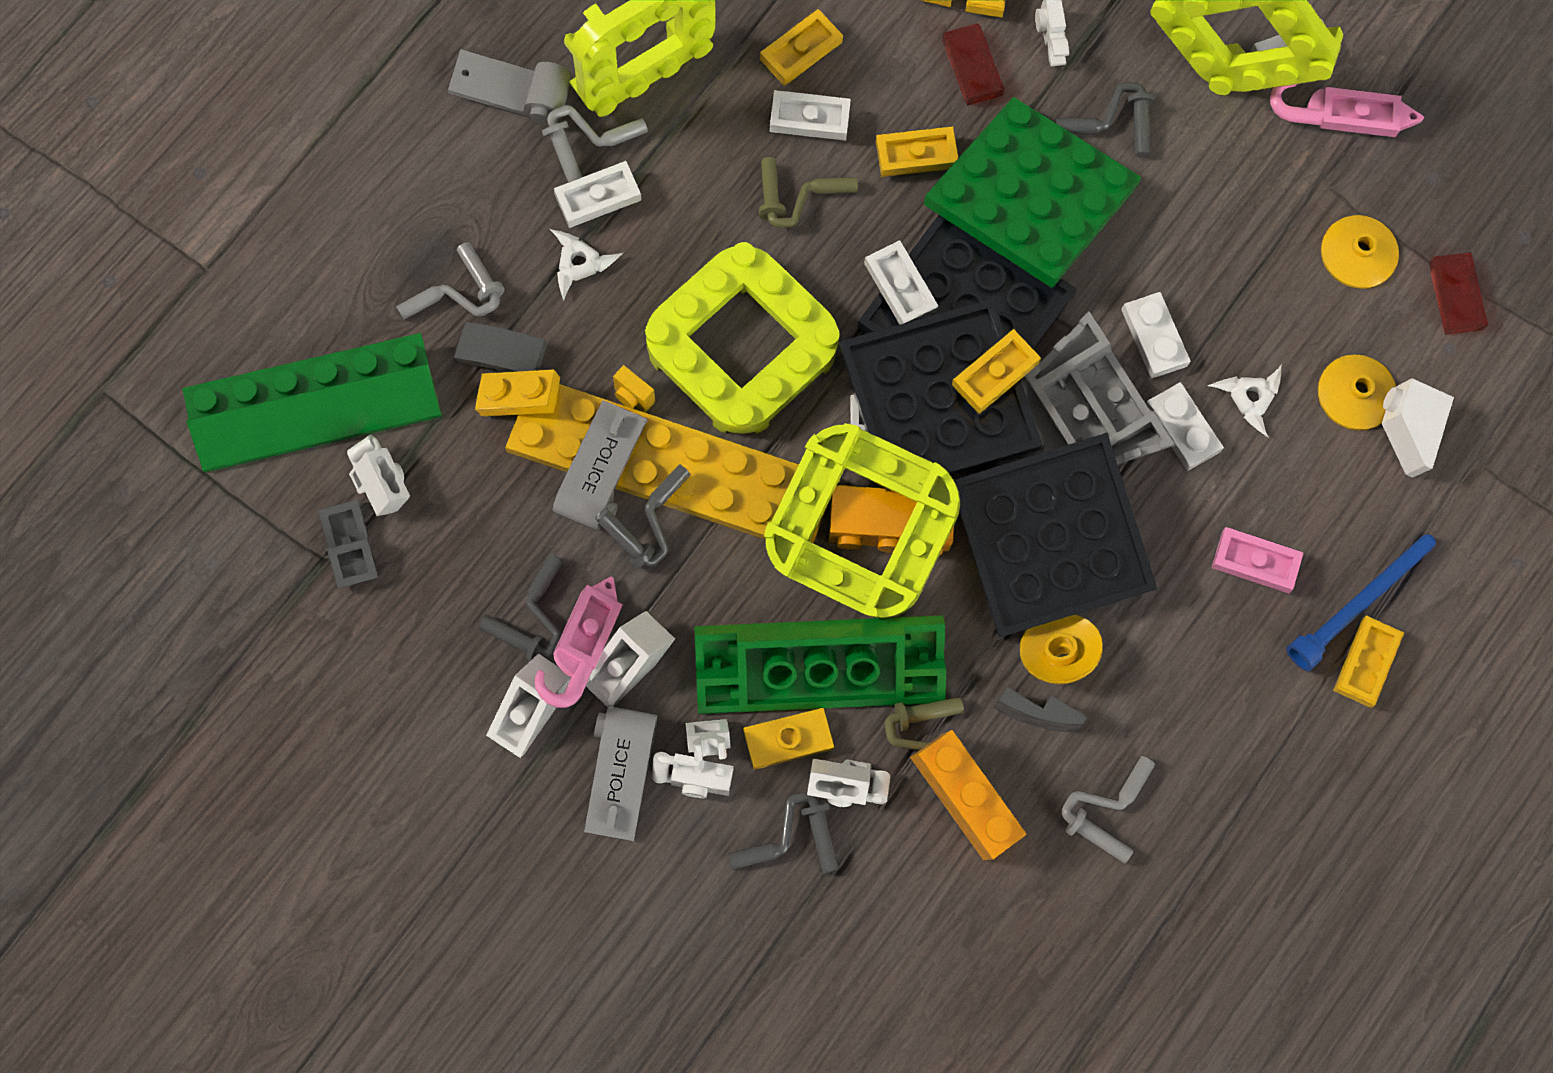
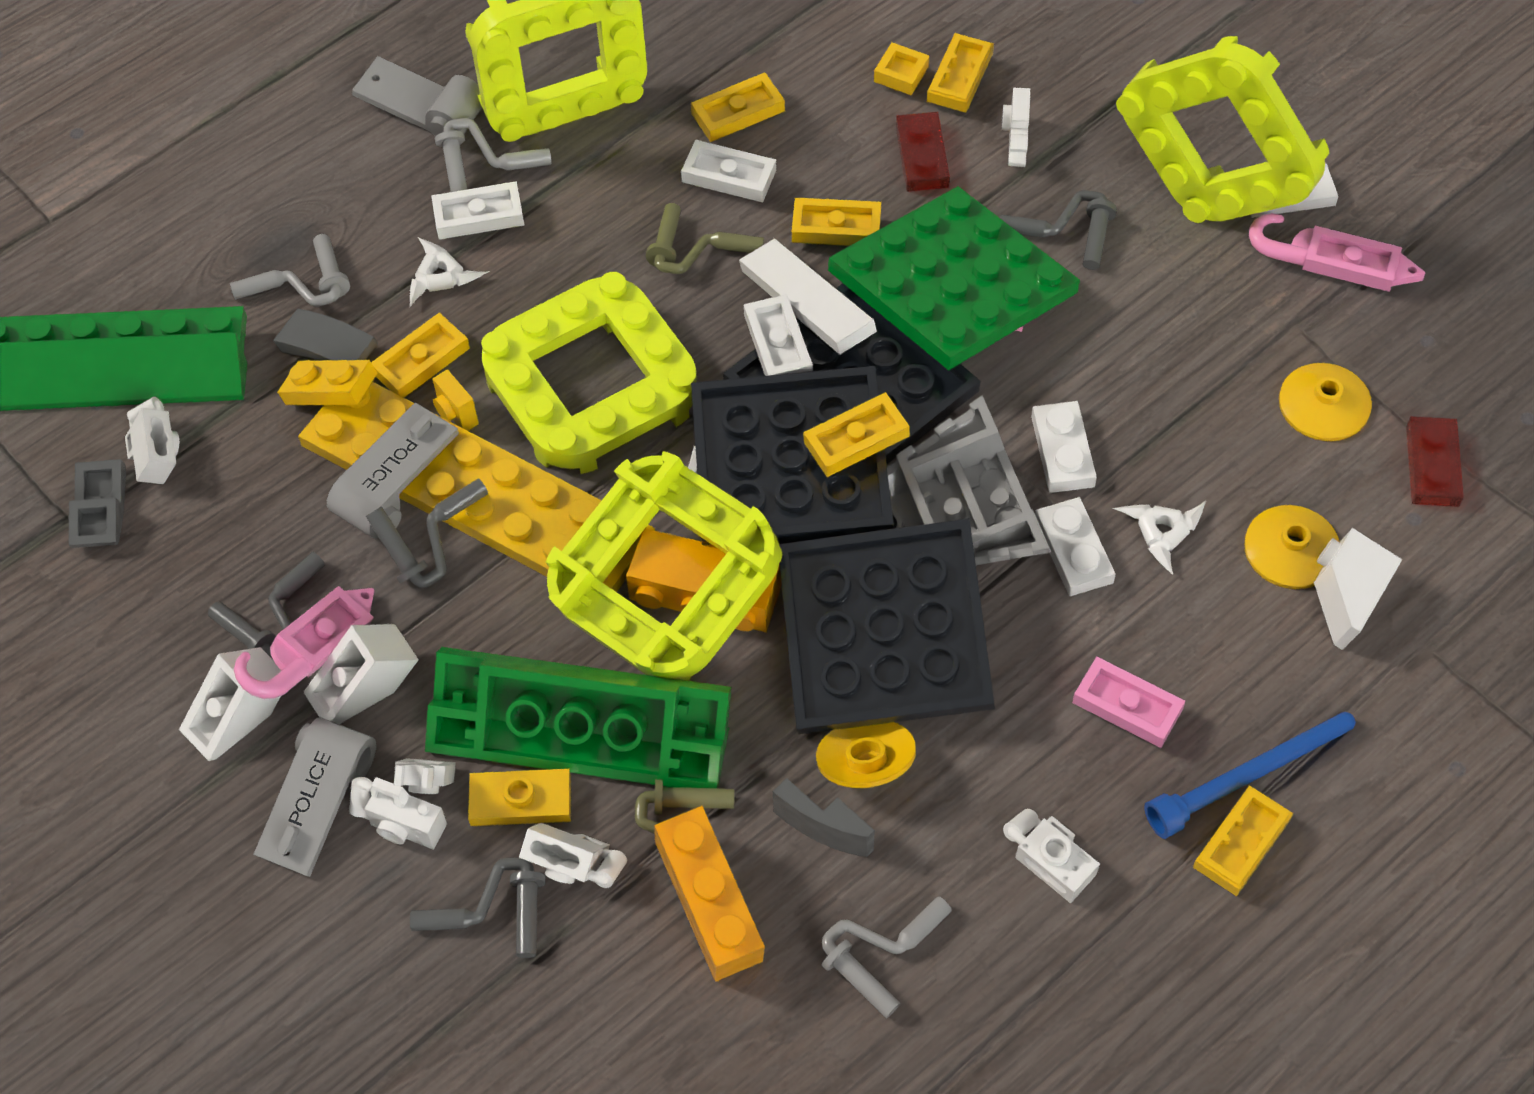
camera: 20 degrees right, 15 degrees down
none -> yellow plate [371,313,470,398]
none -> white tile [739,238,877,354]
none -> white piece [1003,809,1100,903]

